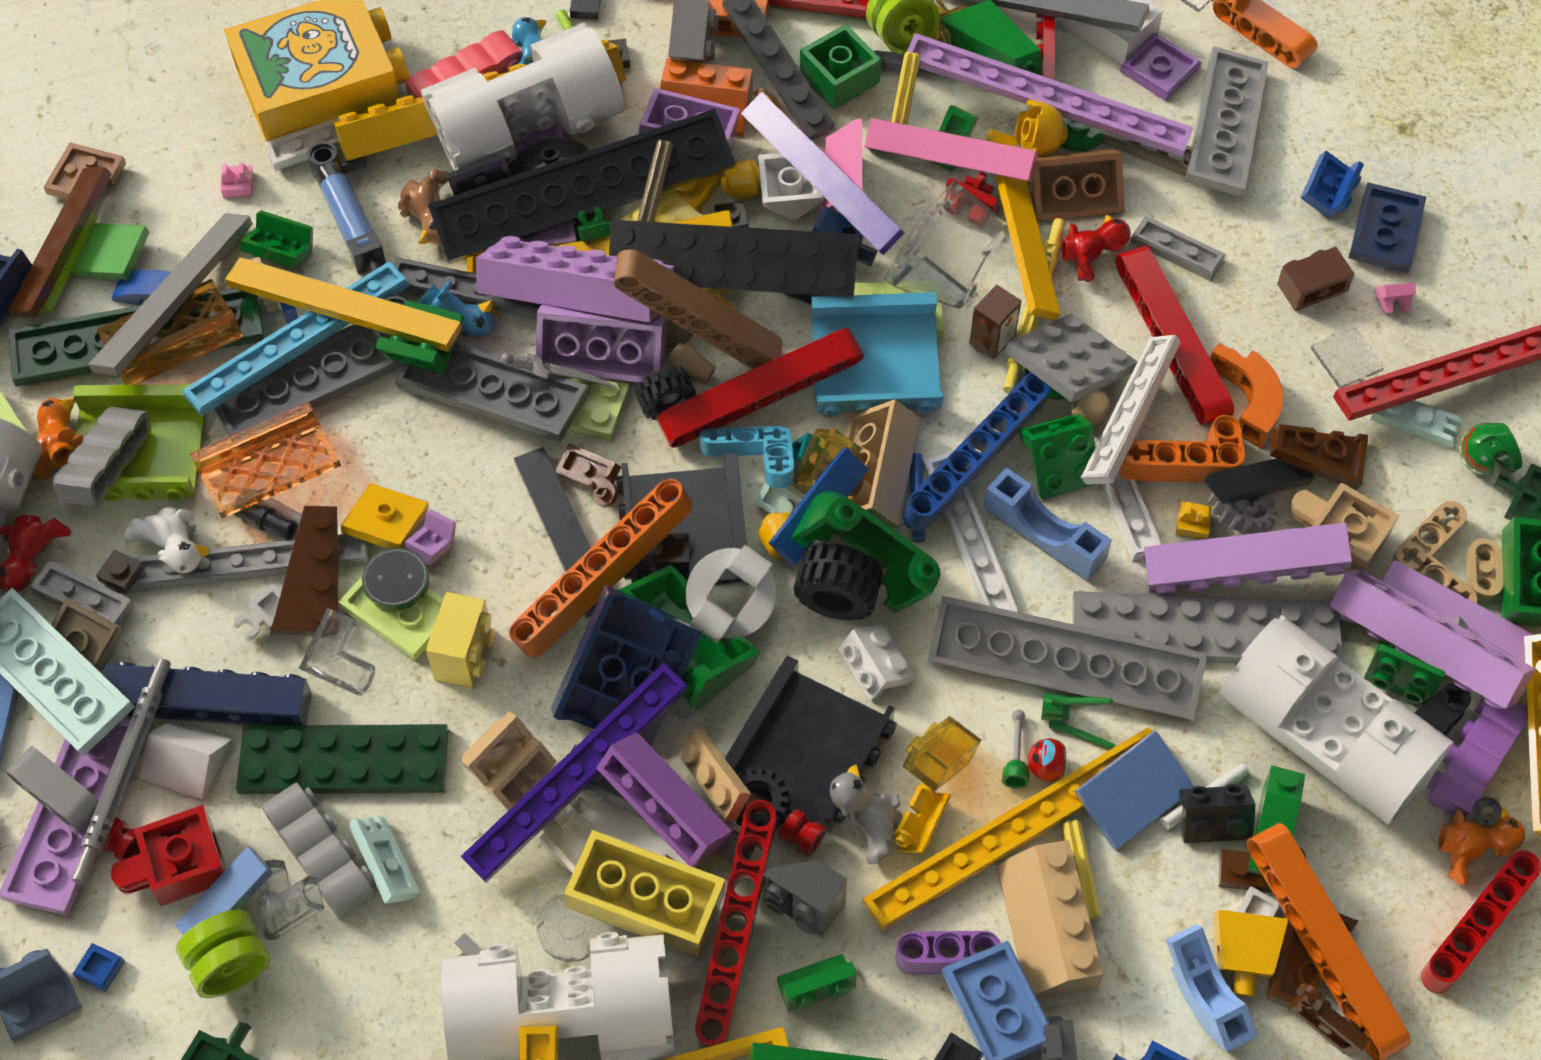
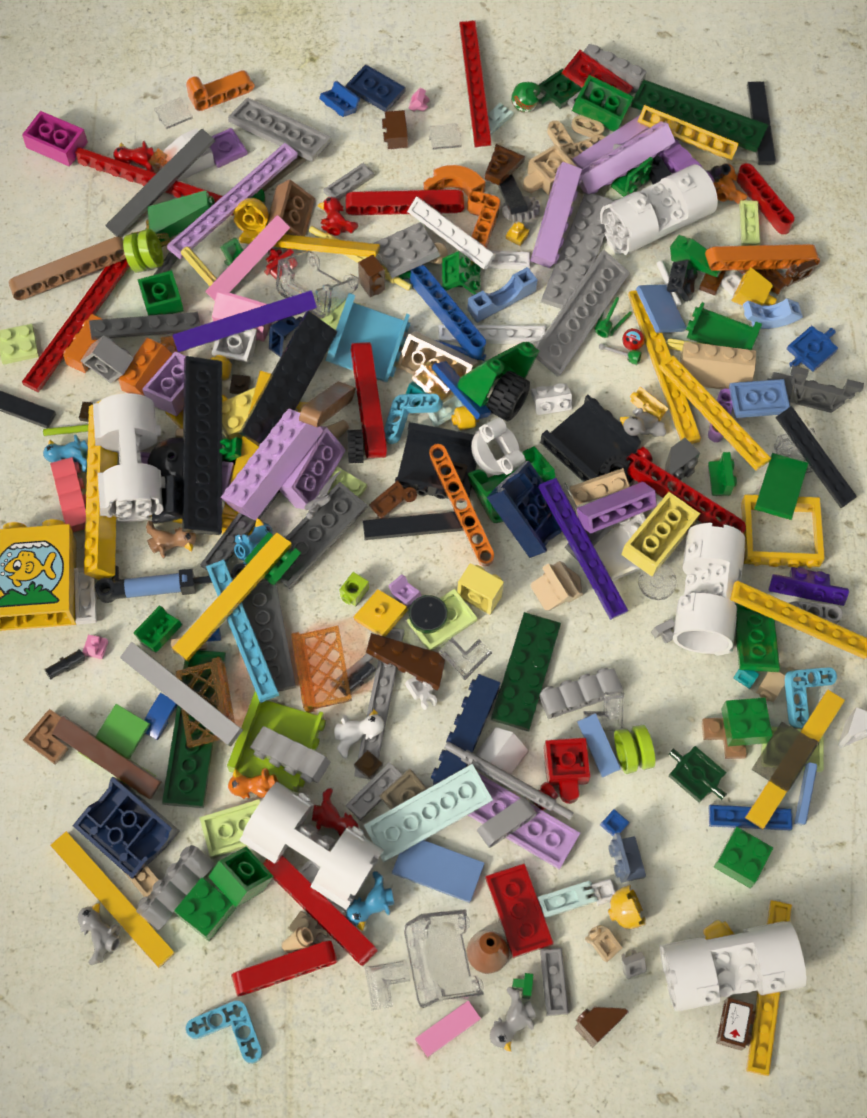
camera: 75 degrees left, 5 degrees up
light aqua hinge [350,816,420,904] -> none
dark tan axle [637,140,673,222] -> none
clear yellow brick [902,716,982,792] -> none
none -> black pin [44,649,86,680]
none -> lime brick [340,572,369,606]
none -> yellow tile [659,355,771,471]
none -> green panel [686,302,762,350]
none -> yellowish green plate [739,200,760,246]

